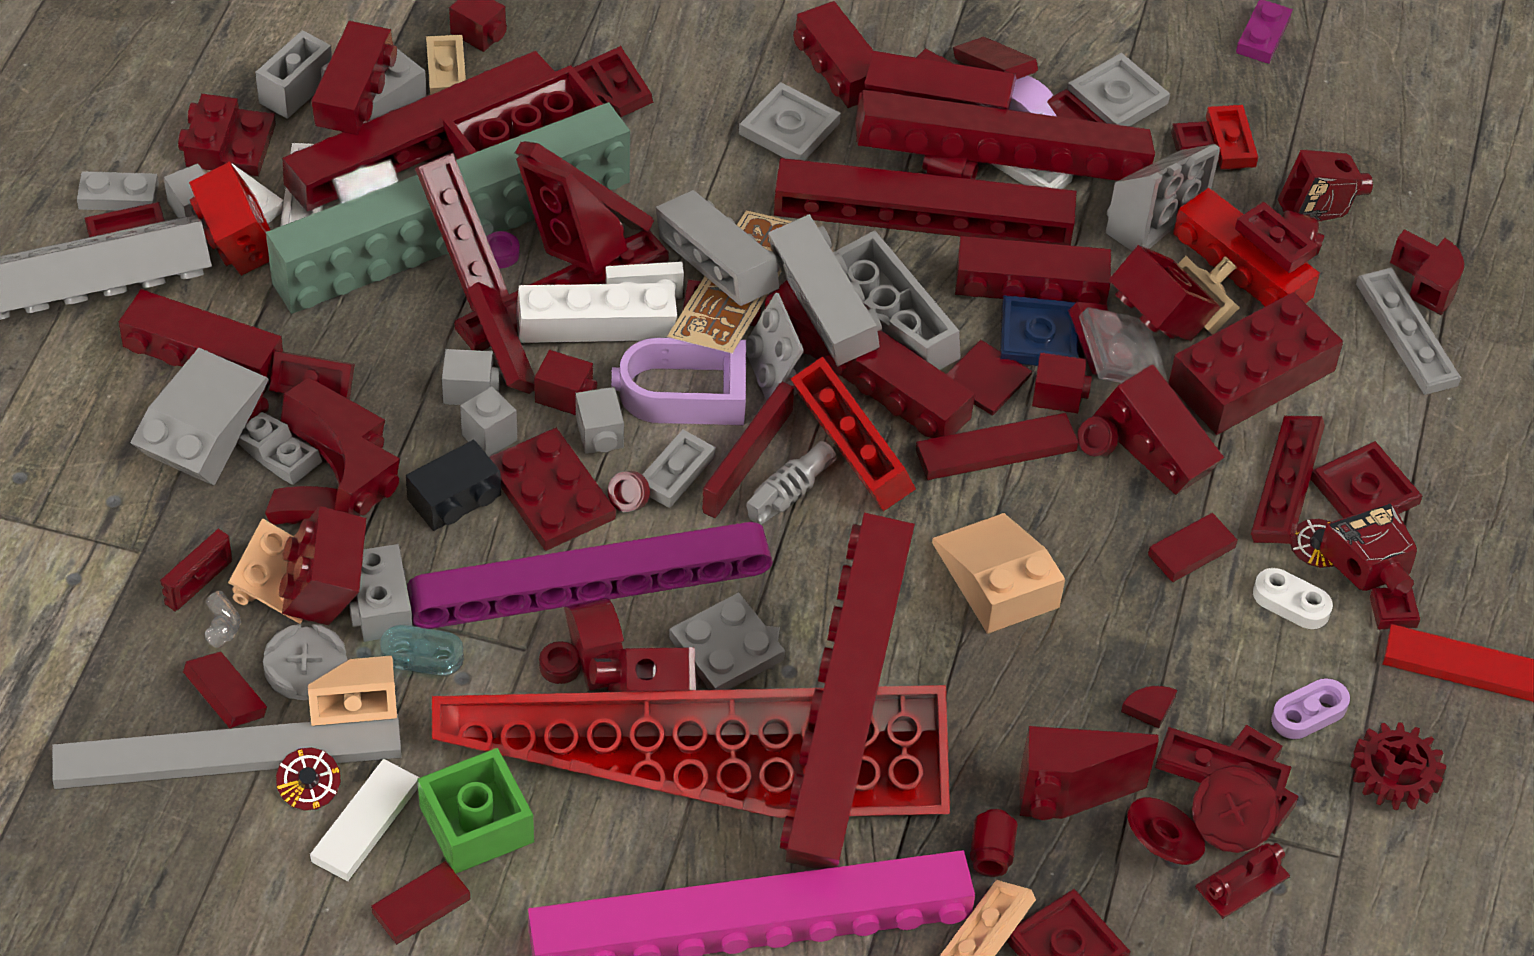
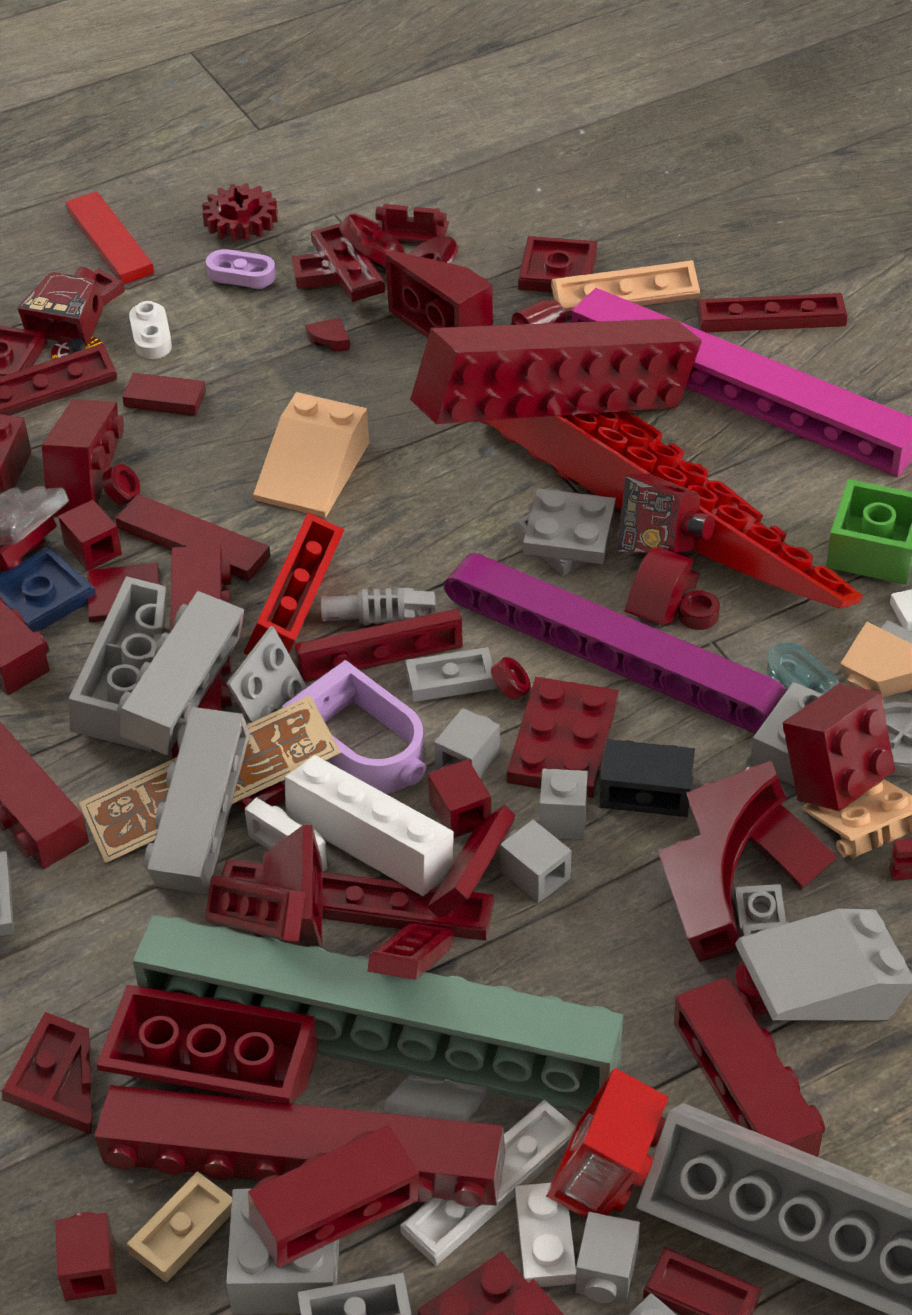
camera: 130 degrees left, 5 degrees down
dark red plate [269,351,355,400] -> none

